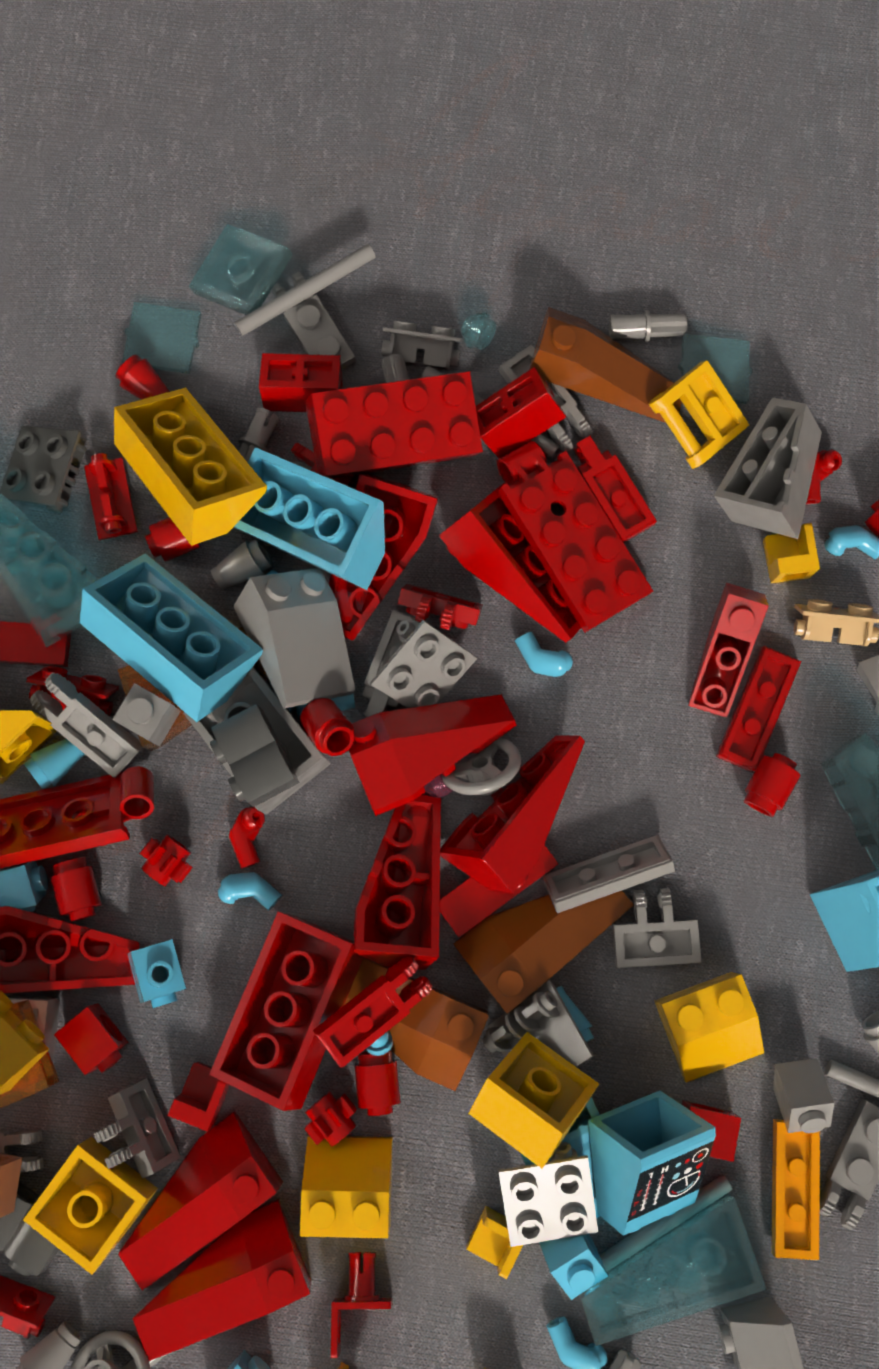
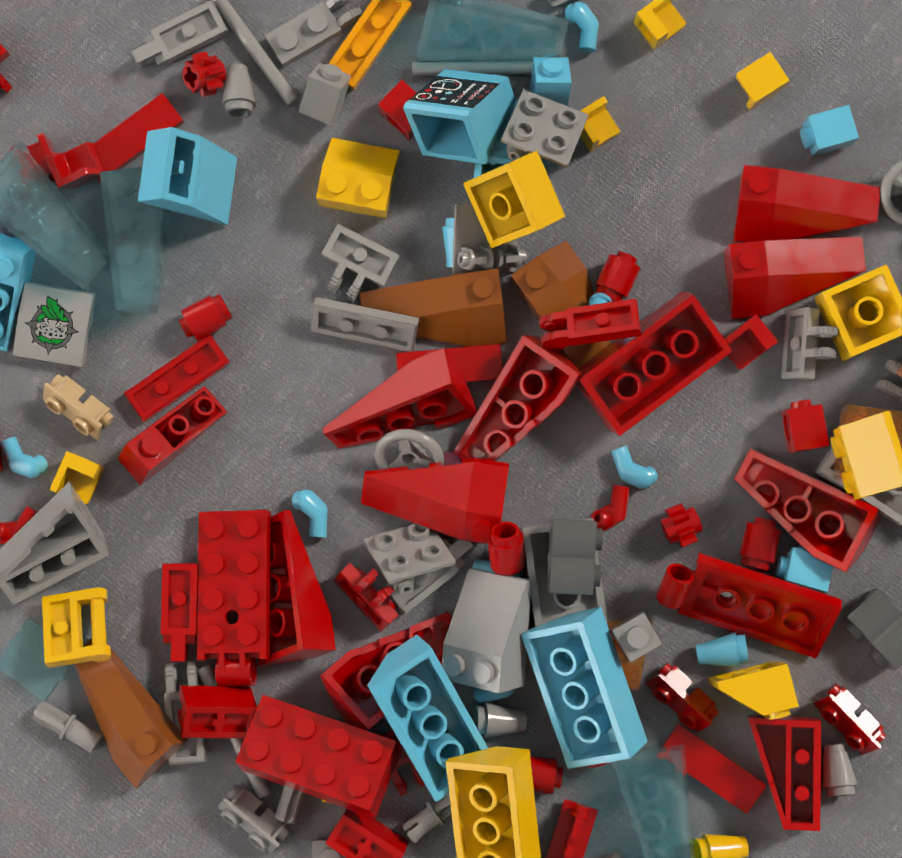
camera: 155 degrees left, 5 degrees up
light grey hinge [30,673,144,778] -> none
medium azure brick [127,939,186,1008] -> none
yellow slope [300,1135,393,1238] -> none
red gear [304,1091,357,1147] -> none
red bracket [331,1252,393,1358] -> none
clear light blue plate [461,312,496,350] -> none

